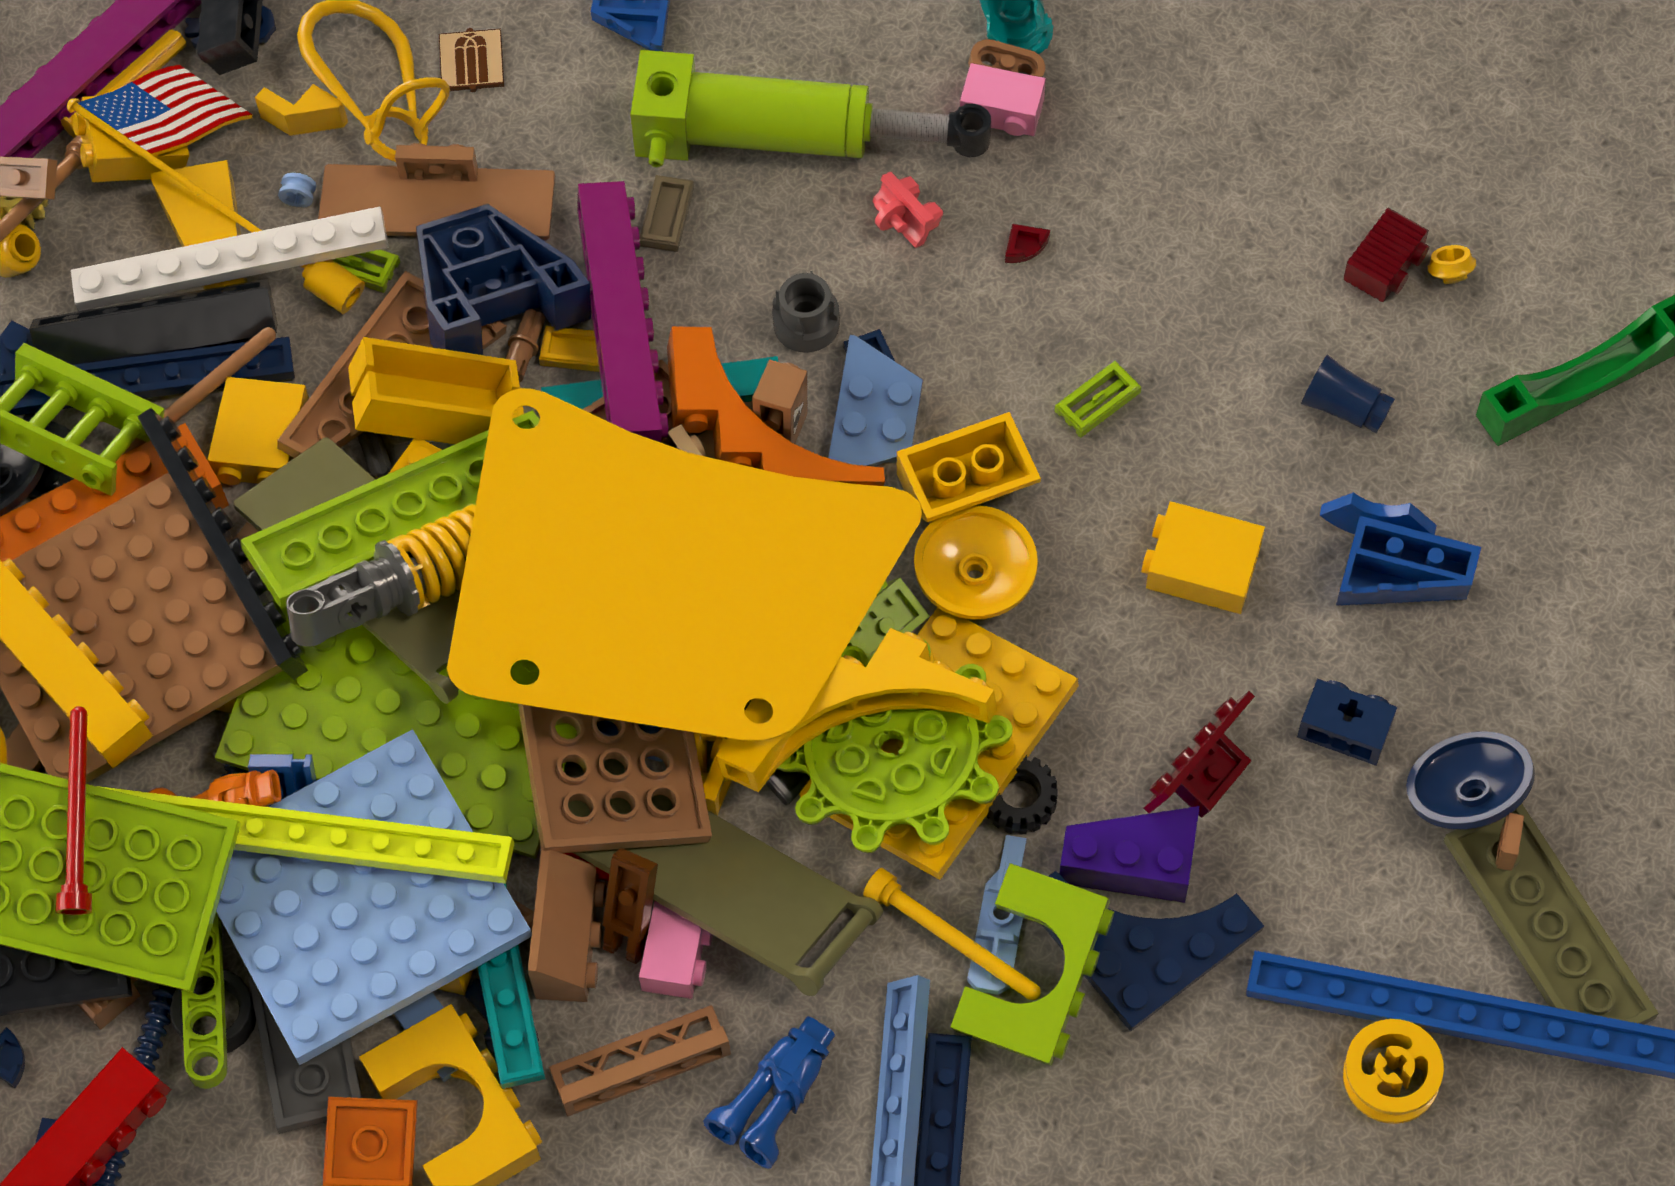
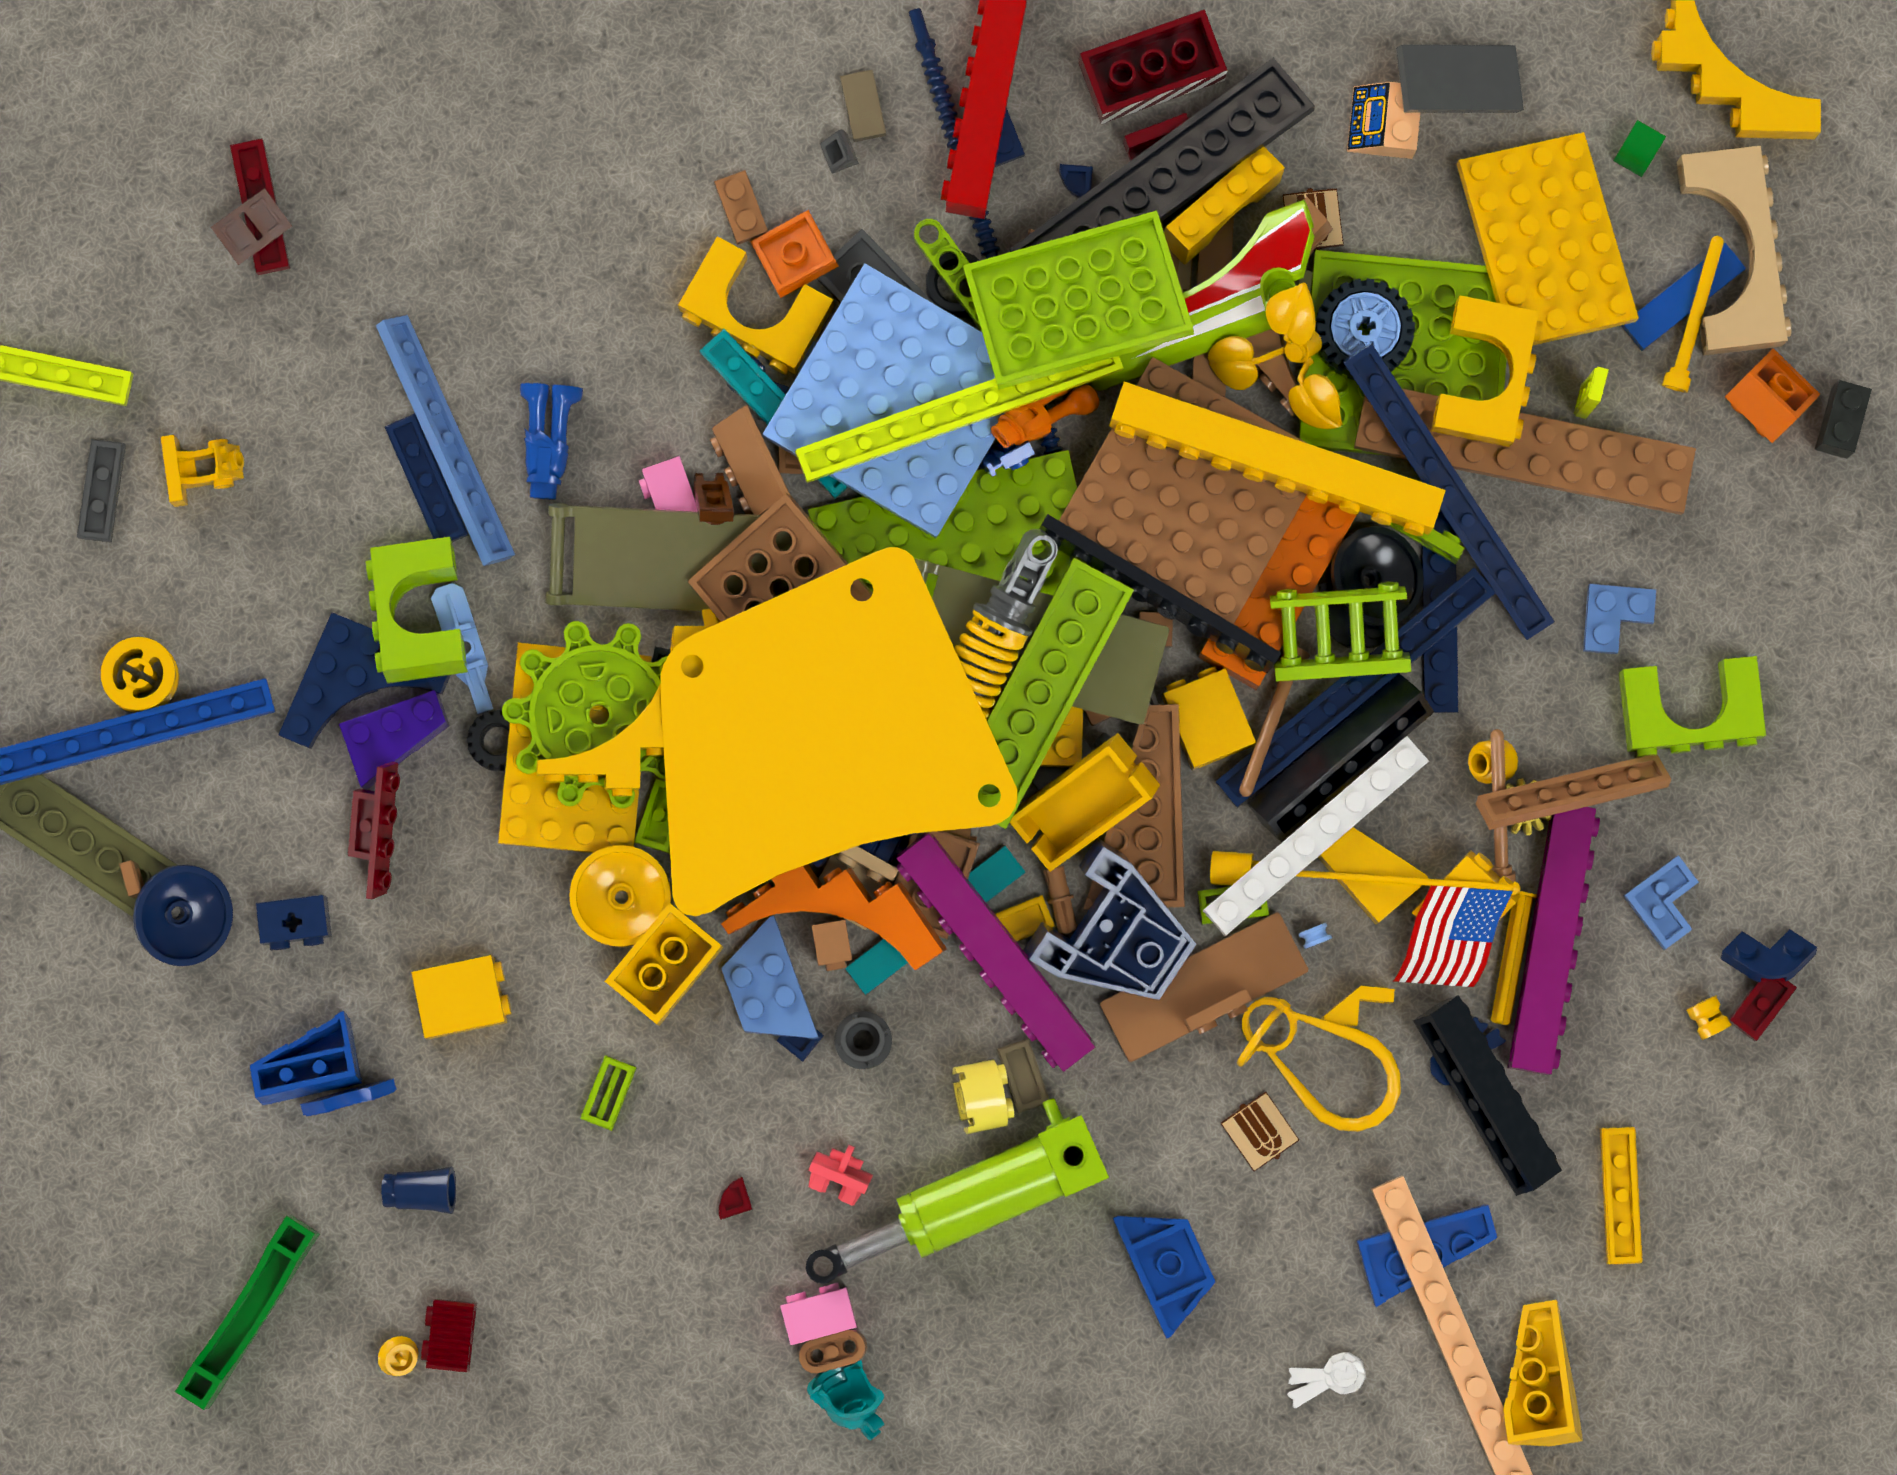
camera: 145 degrees right, 20 degrees up
red piece [56,706,92,915] -> none
medium nougat fence [549,1005,731,1117] -> none
yellow piece [863,867,1041,1000] -> none
none -> light yellow brick [953,1059,1014,1134]

